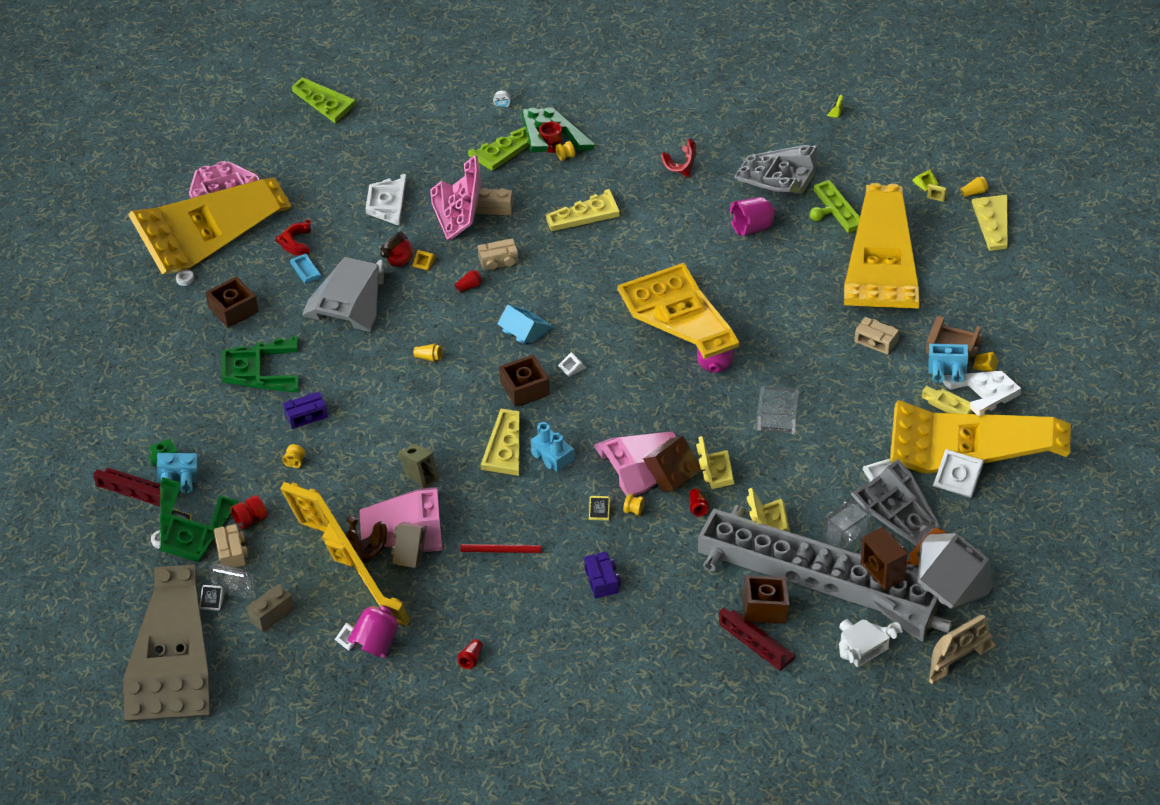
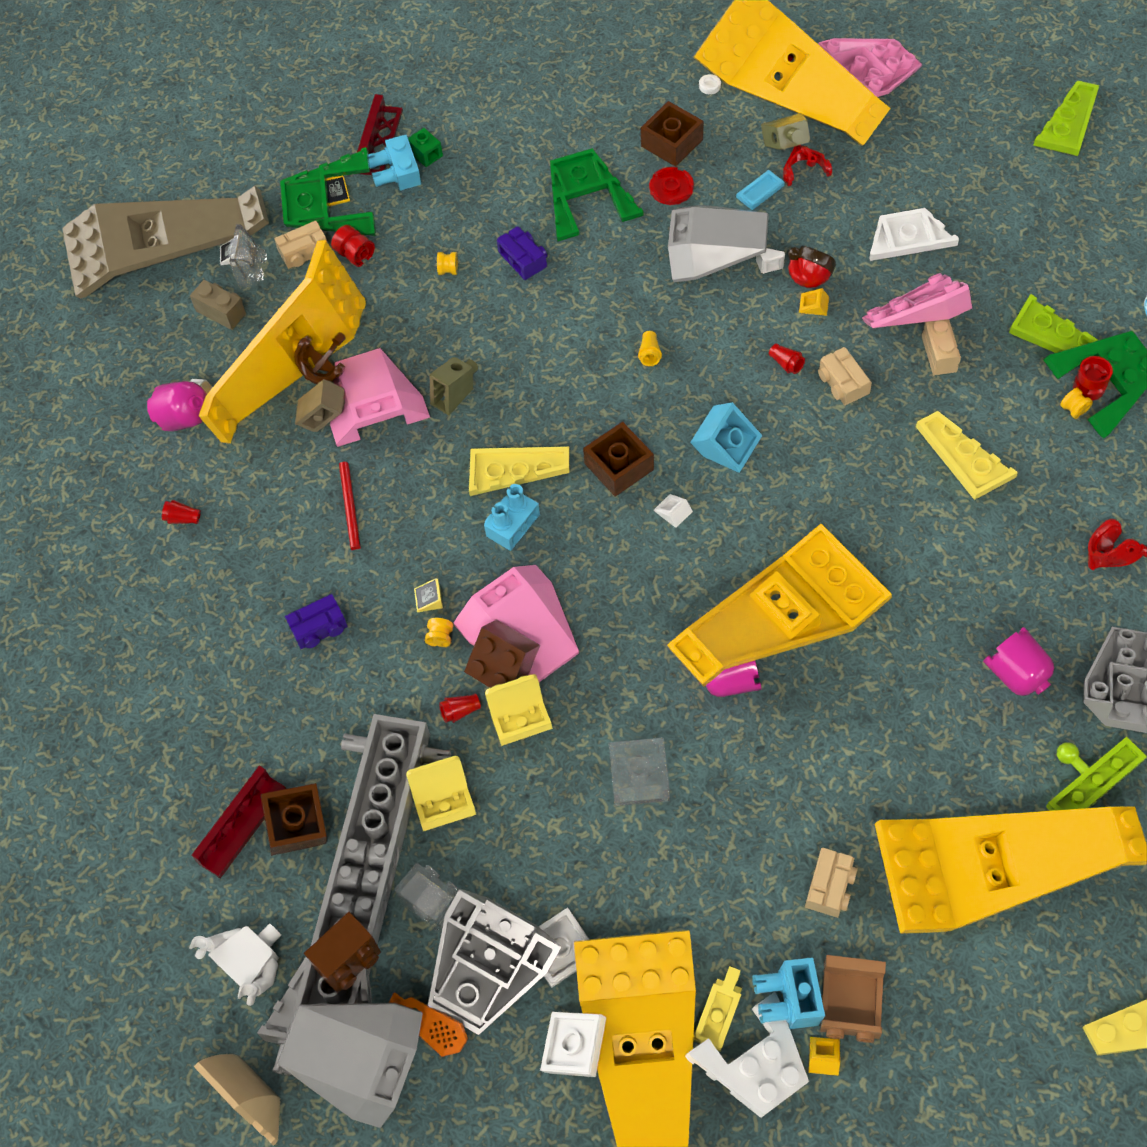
camera: 80 degrees right, 15 degrees up
none -> red tile [649,167,694,205]
none -> olive torso [761,113,810,150]

